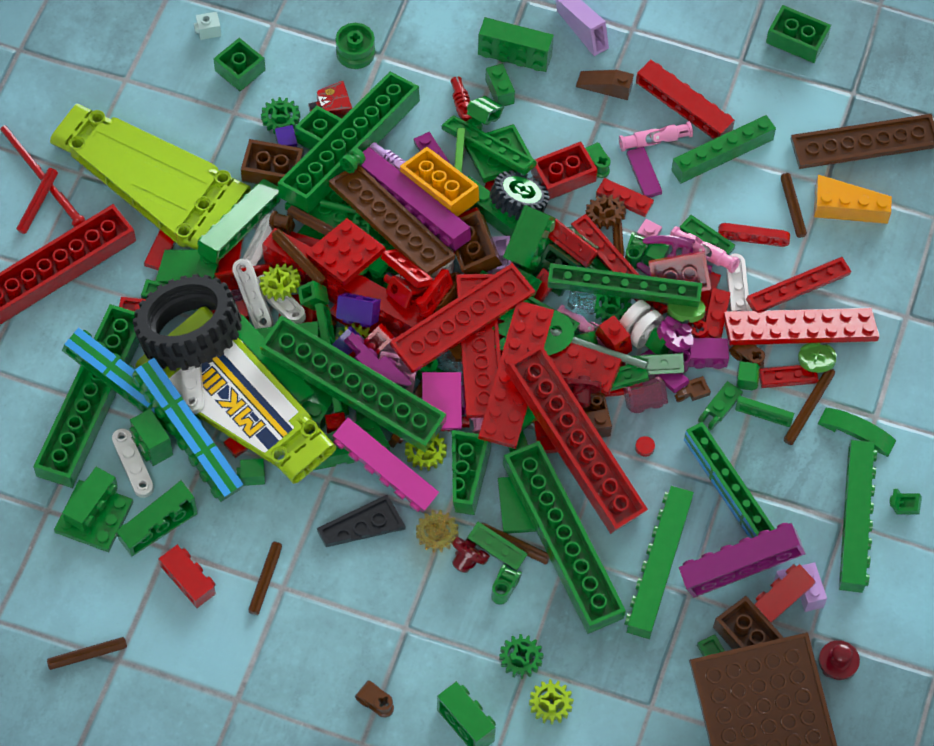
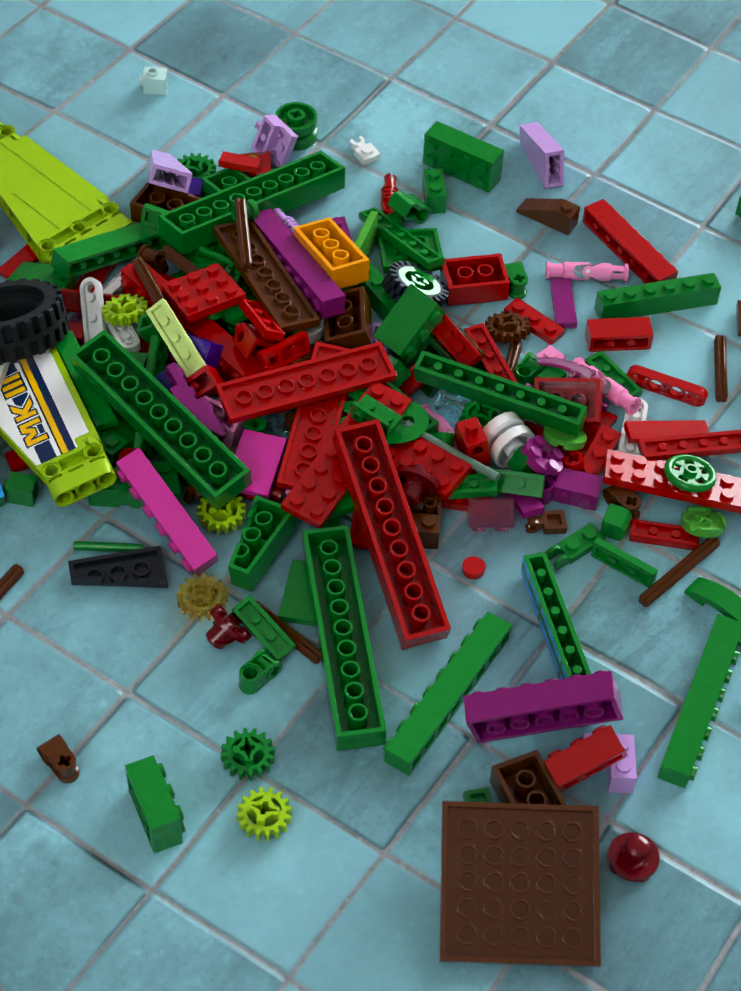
camera: 15 degrees right, 10 degrees down
green brick [213,37,266,91] -> none
none -> green bar [73,541,144,552]
none -> green bracket [140,203,168,237]
none -> yellowish green plate [146,298,206,378]
none -> lavender slope [147,149,193,193]
none -> red tile [218,151,261,174]
none -> reddish brown axle [234,198,253,269]
none -> lavender plate [251,115,298,168]
none -> white plate [350,136,381,166]
none -> green bracket [350,394,403,439]
none -> red brick [585,317,654,352]
none -> red tile [623,420,710,443]
none -> green plate [664,454,717,493]

